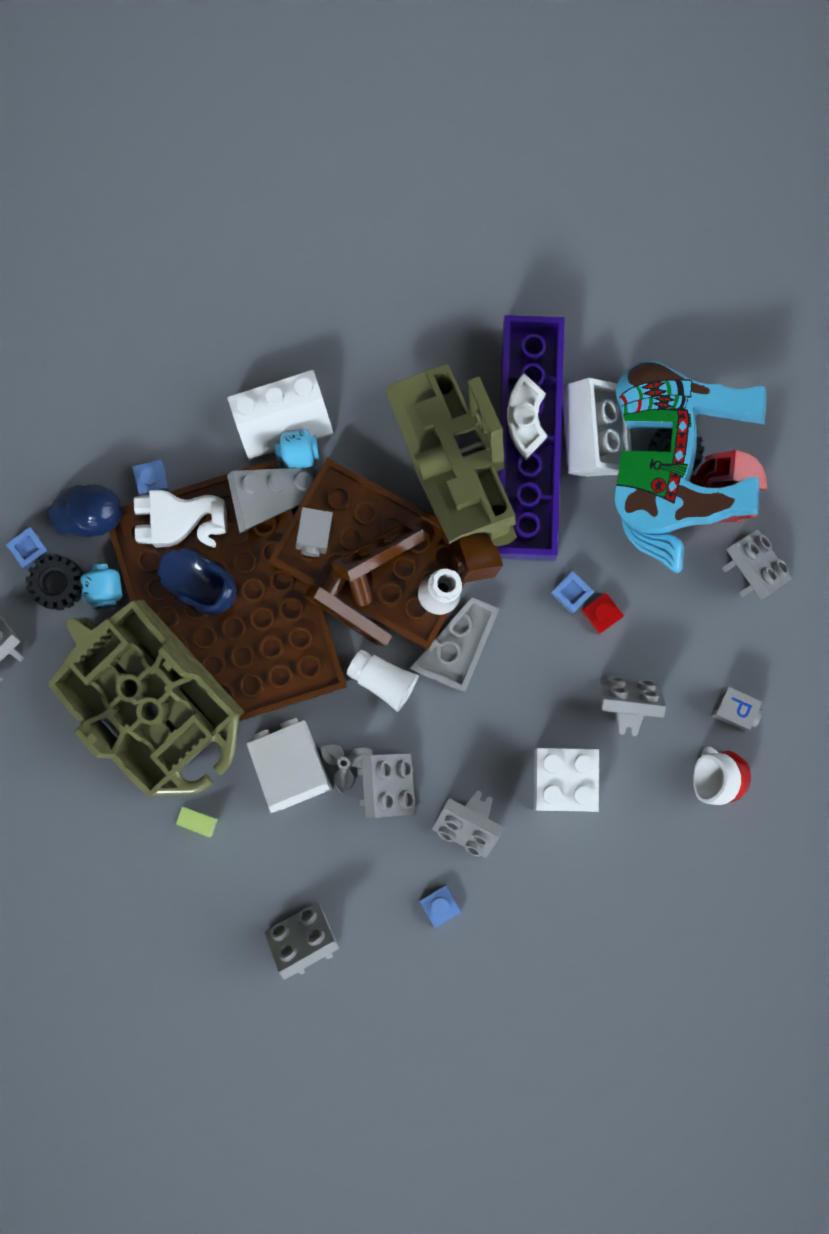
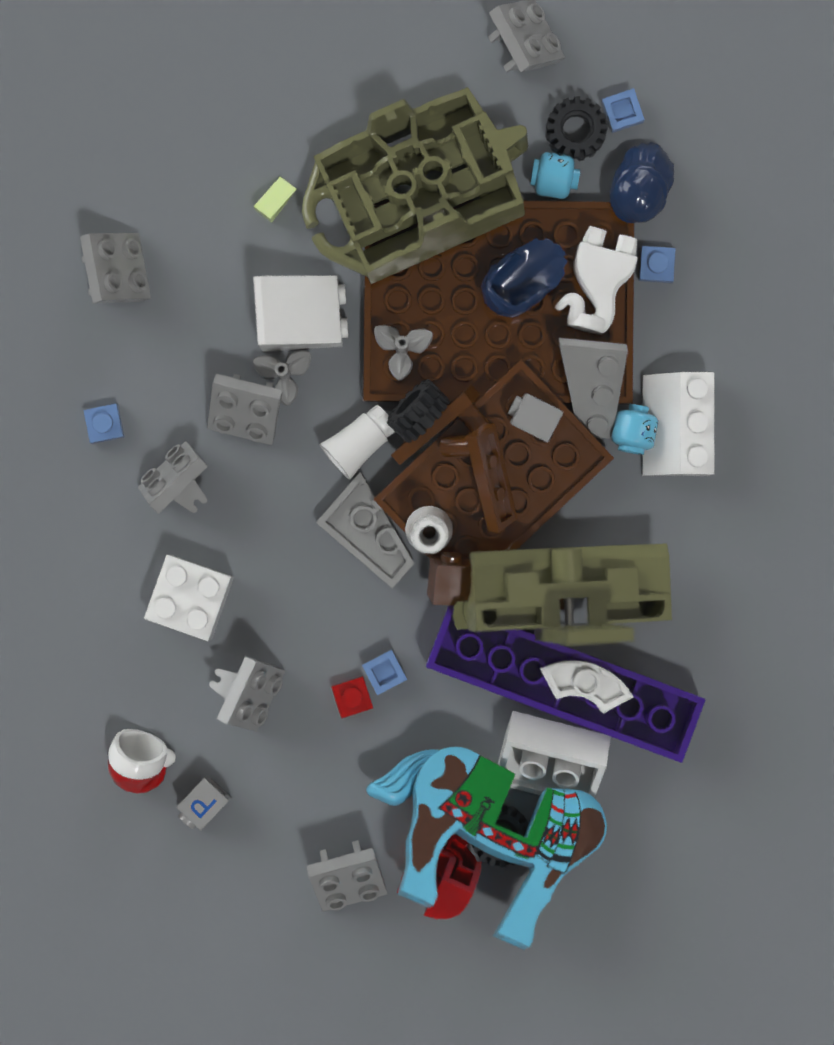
camera: 105 degrees right, 5 degrees up
none -> light grey plant [374,325,433,380]
none -> black tyre [387,379,449,443]

